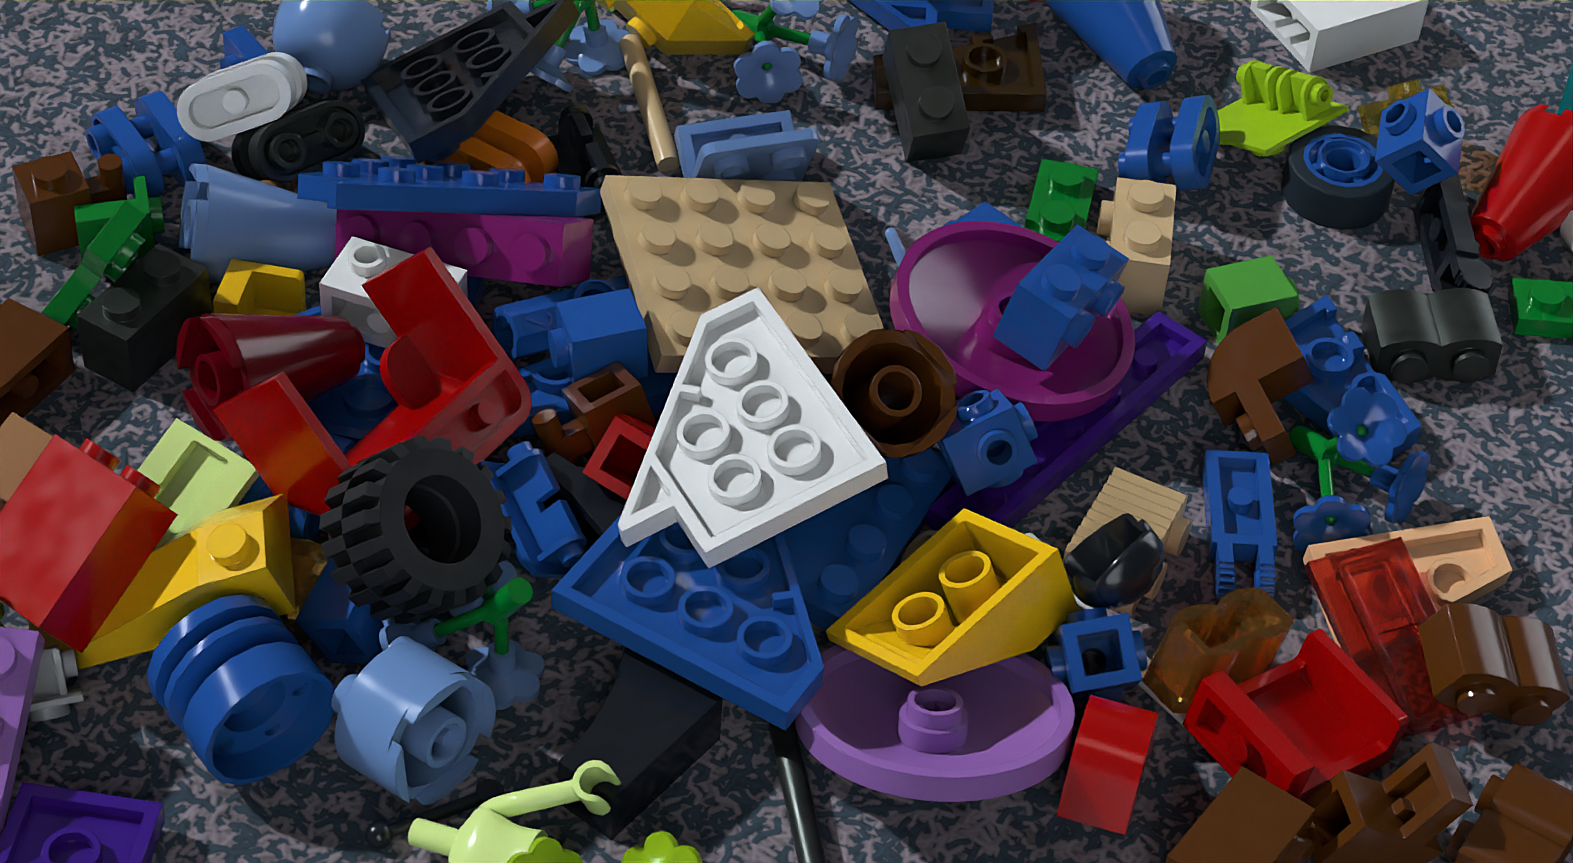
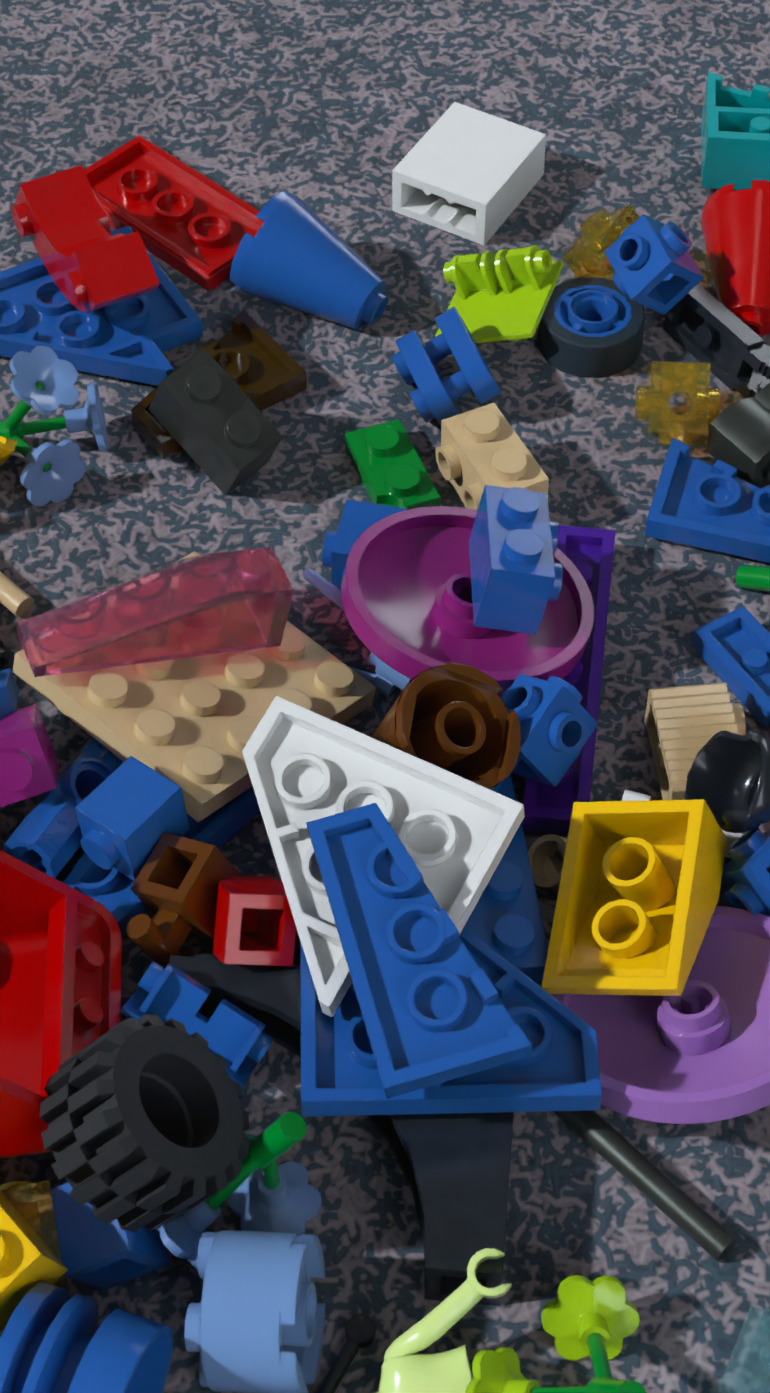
camera: 30 degrees left, 5 degrees up
medium blue bracket [674,110,820,182] -> none
bright green brick [1198,255,1299,345] -> none
reddish brown brick [1207,307,1315,465] -> none
none -> clear pink wedge [17,547,294,677]
none -> blue wing [306,803,533,1099]
none -> clear yellow brick [635,361,720,445]

